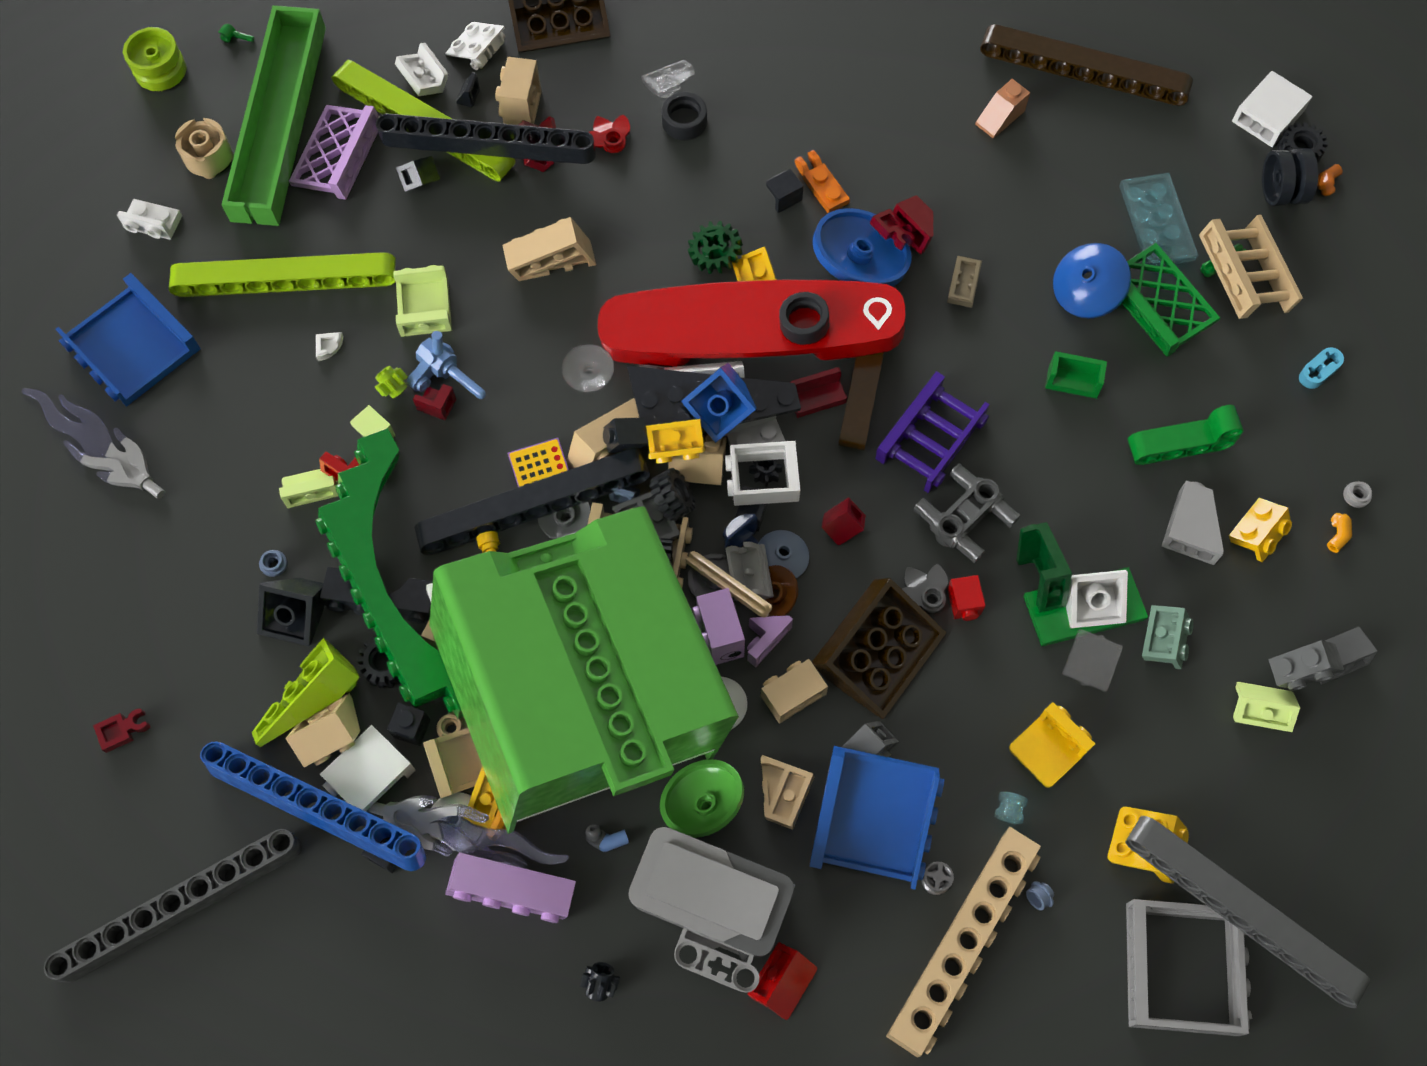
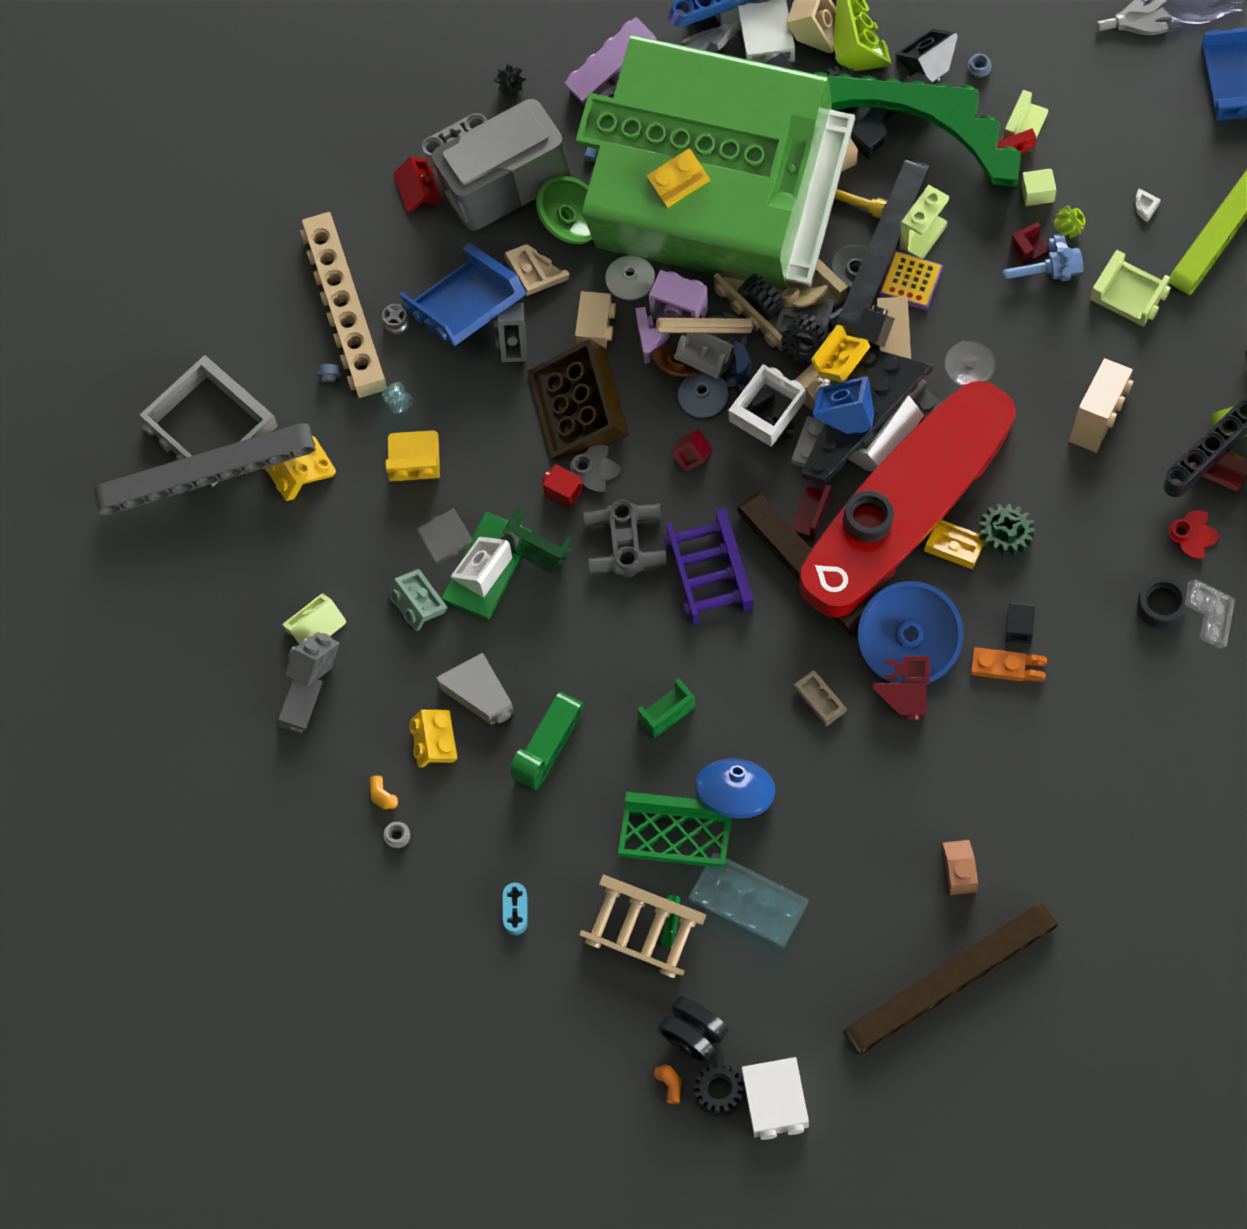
camera: 135 degrees right, 0 degrees up
none -> yellow plate [647,148,710,208]
none -> yellowish green panel [899,185,949,259]

